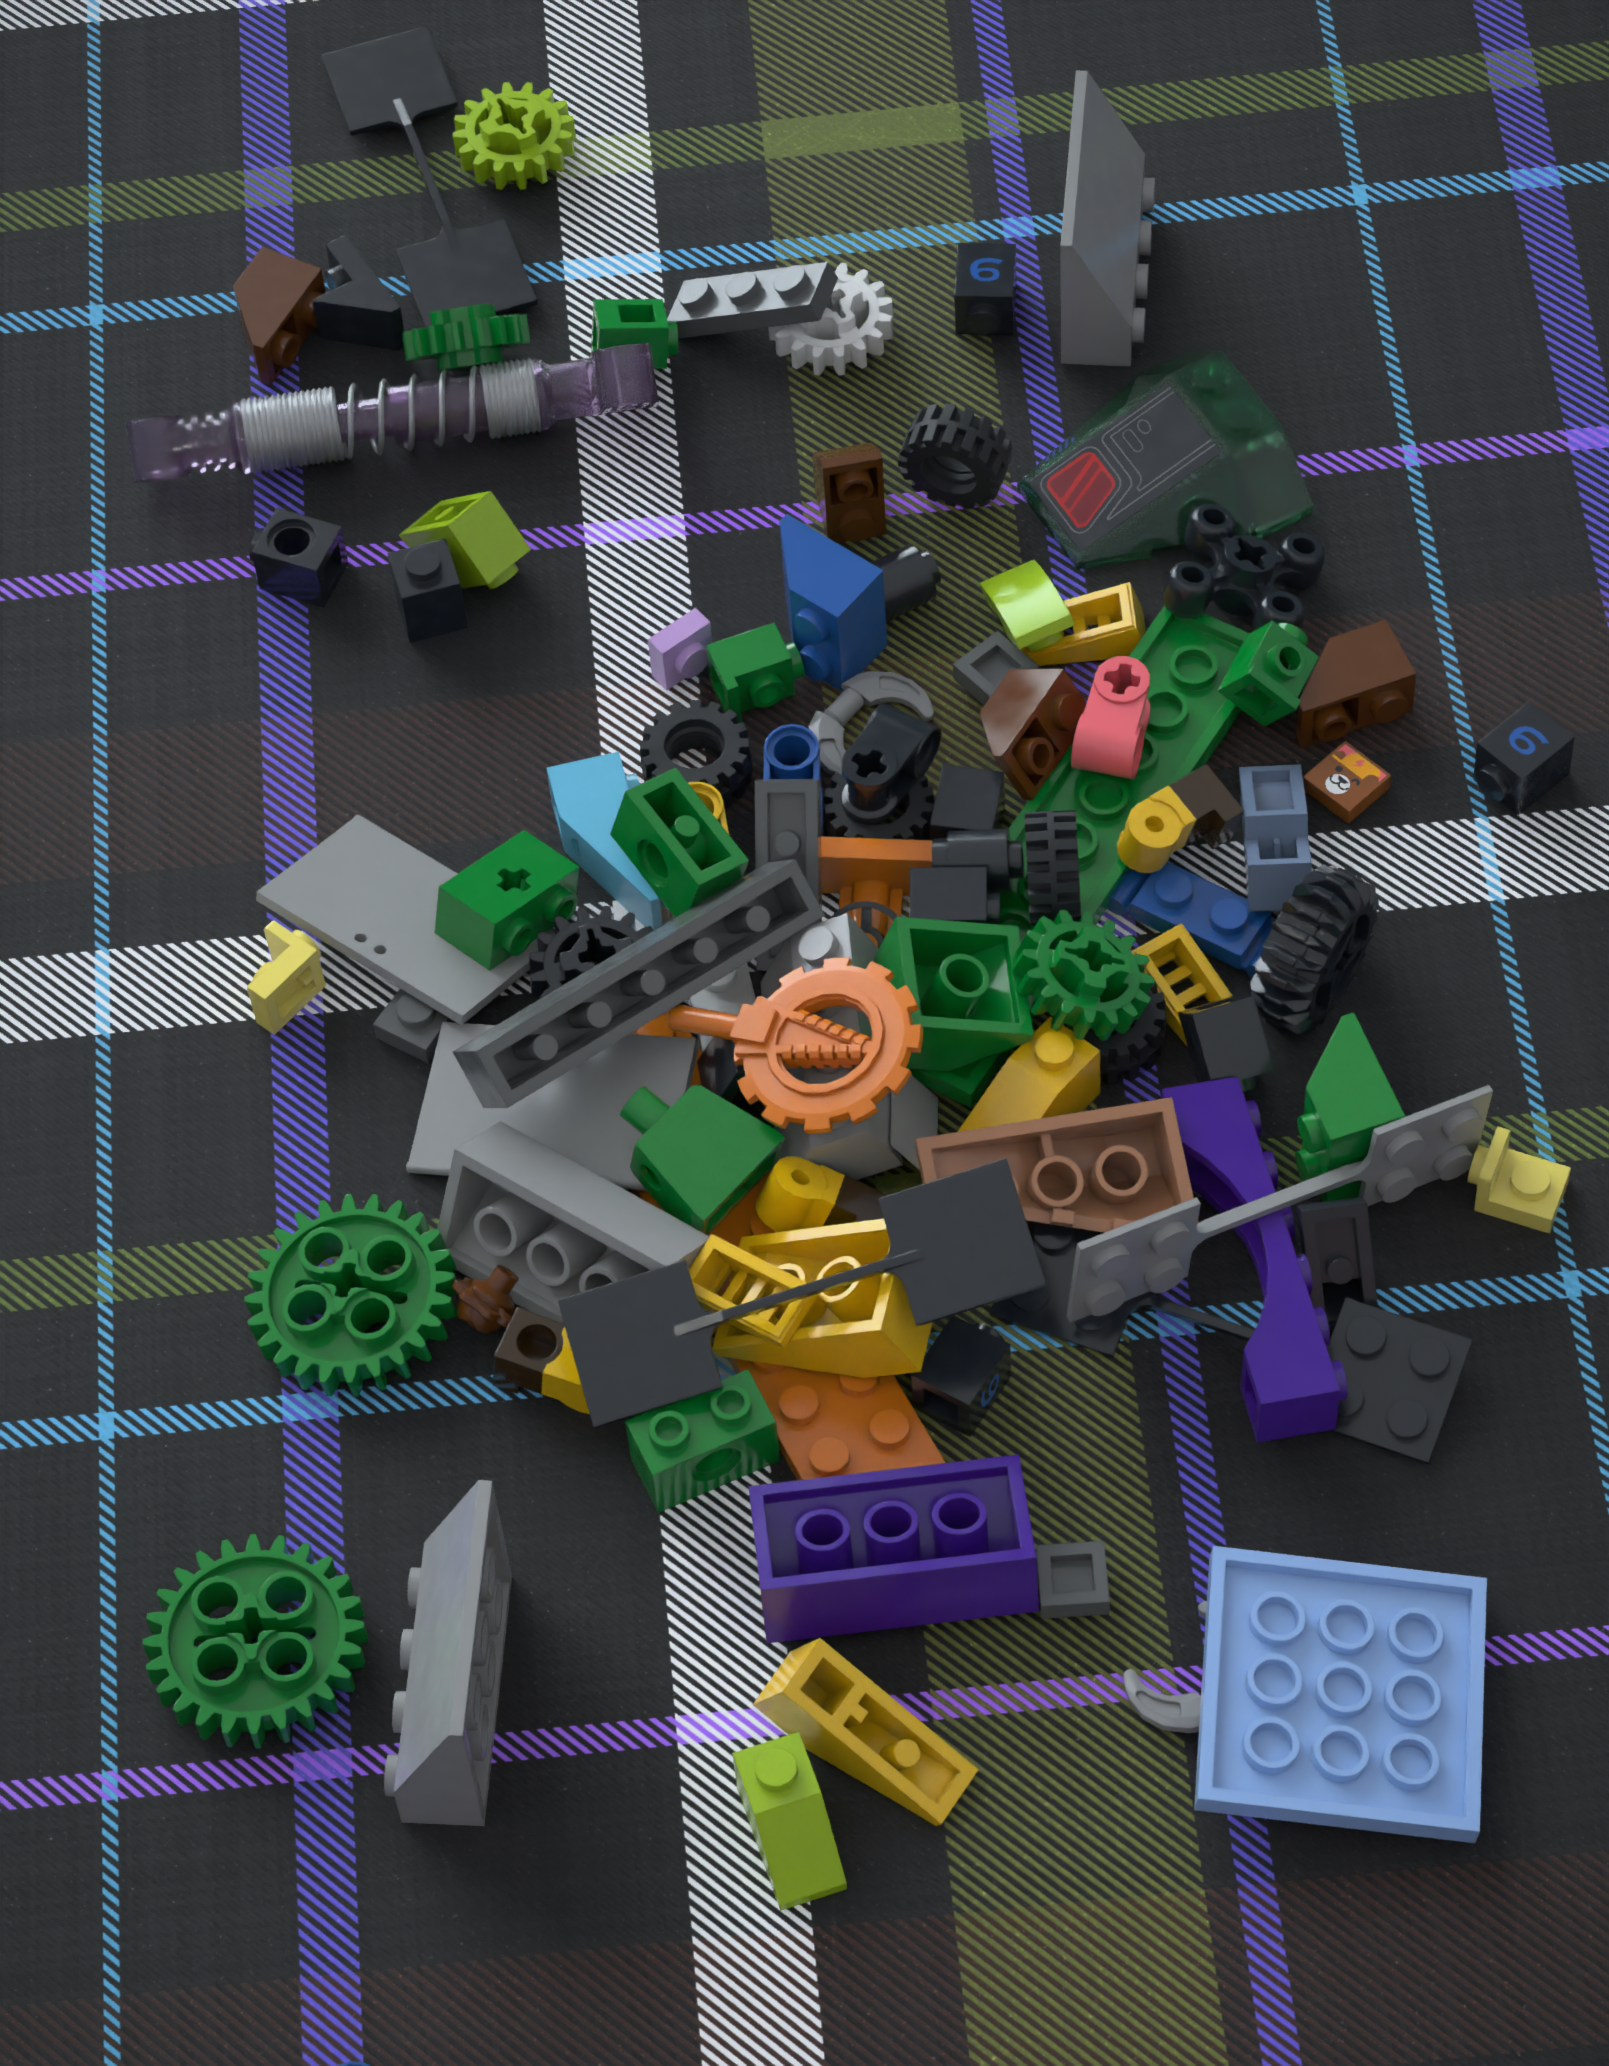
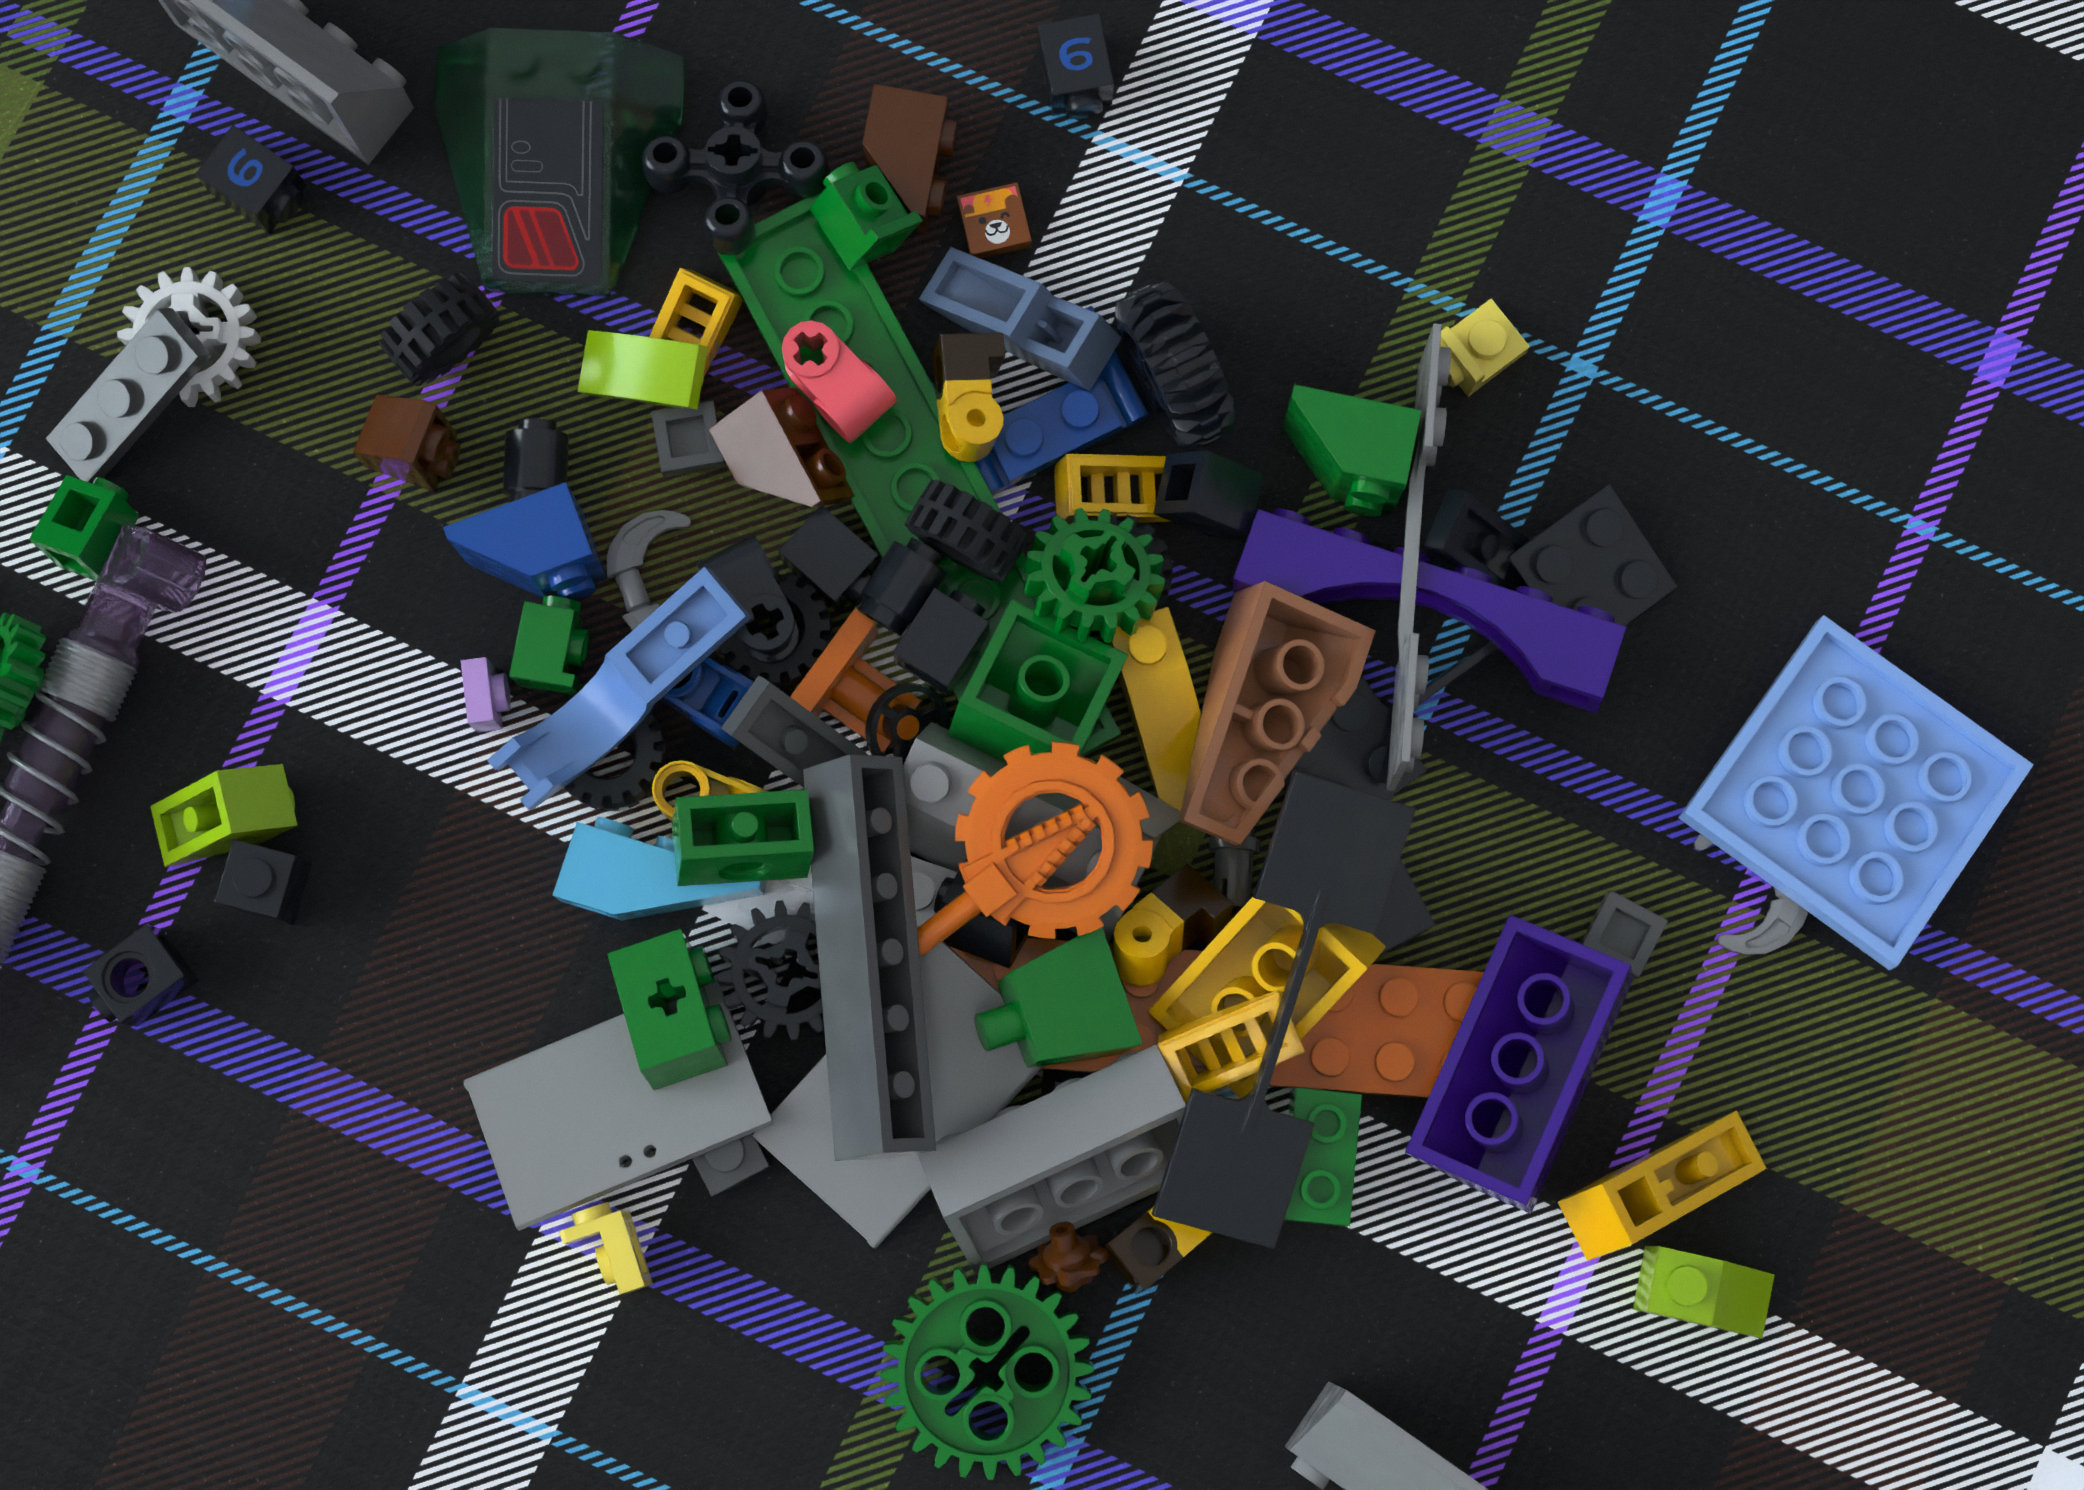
camera: 65 degrees left, 25 degrees up
none -> medium blue piece [487,567,752,810]

